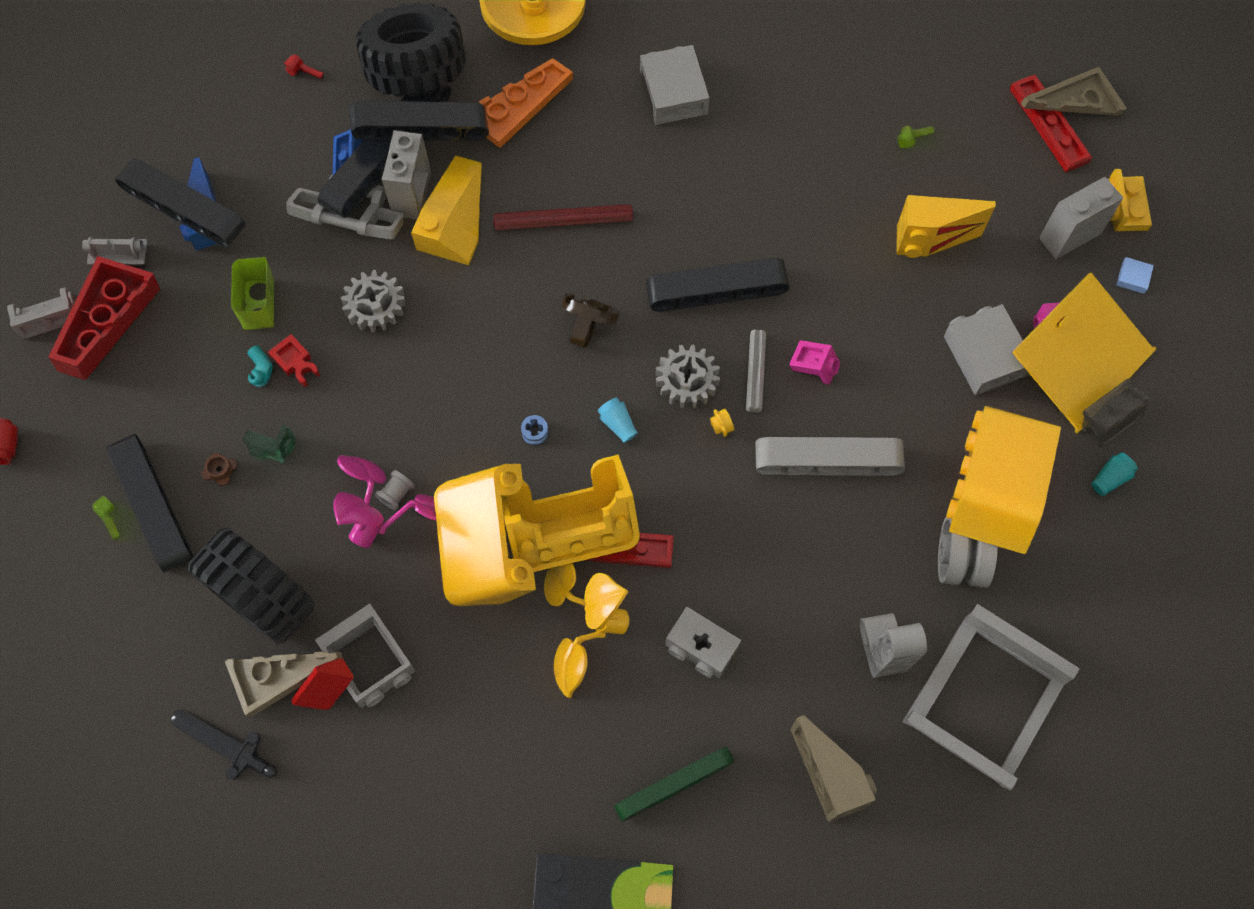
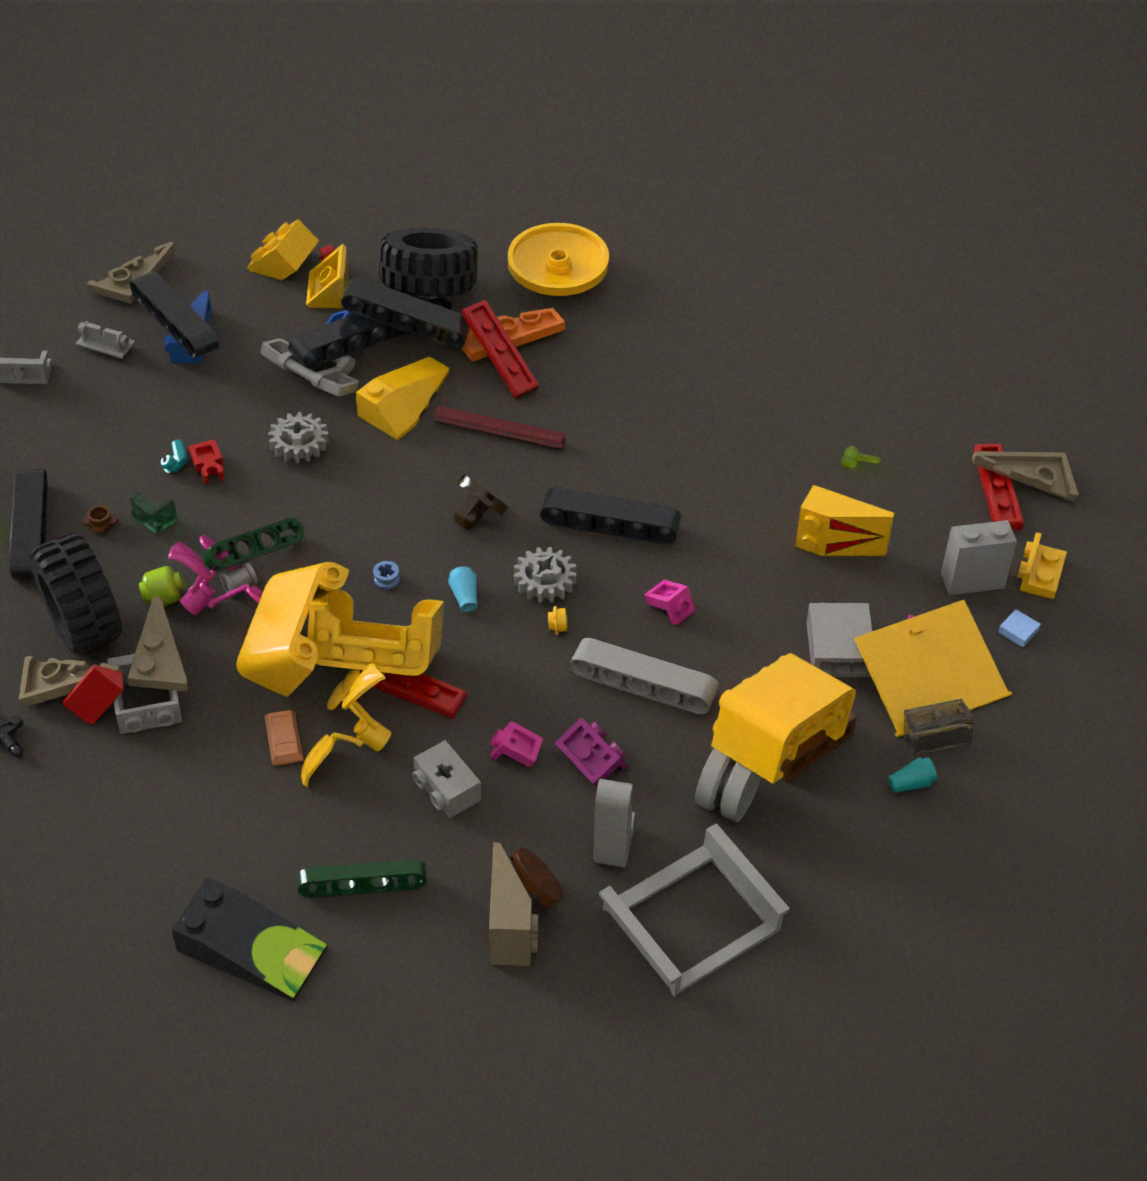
camera: 20 degrees right, 20 degrees down
red wedge [48,256,160,380] -> none
lime piece [231,257,274,330] -> none
light grey window [382,131,431,219] -> none
light grey panel [640,45,710,125] -> none
light grey axle [746,329,766,413] -> none
none -> dark tan wing [87,242,175,304]
none -> dark tan wing [127,597,189,691]
none -> lime head [139,566,186,606]
none -> dark green beam [203,518,304,571]
none -> yellow slope [247,219,319,280]
none -> nougat tile [264,710,304,766]
none -> yellow slope [306,244,349,308]
none -> red tile [461,299,539,399]
none -> dark pink bracket [490,721,543,768]
none -> reddish brown tile [510,848,563,907]
none -> magenta bracket [555,717,629,787]

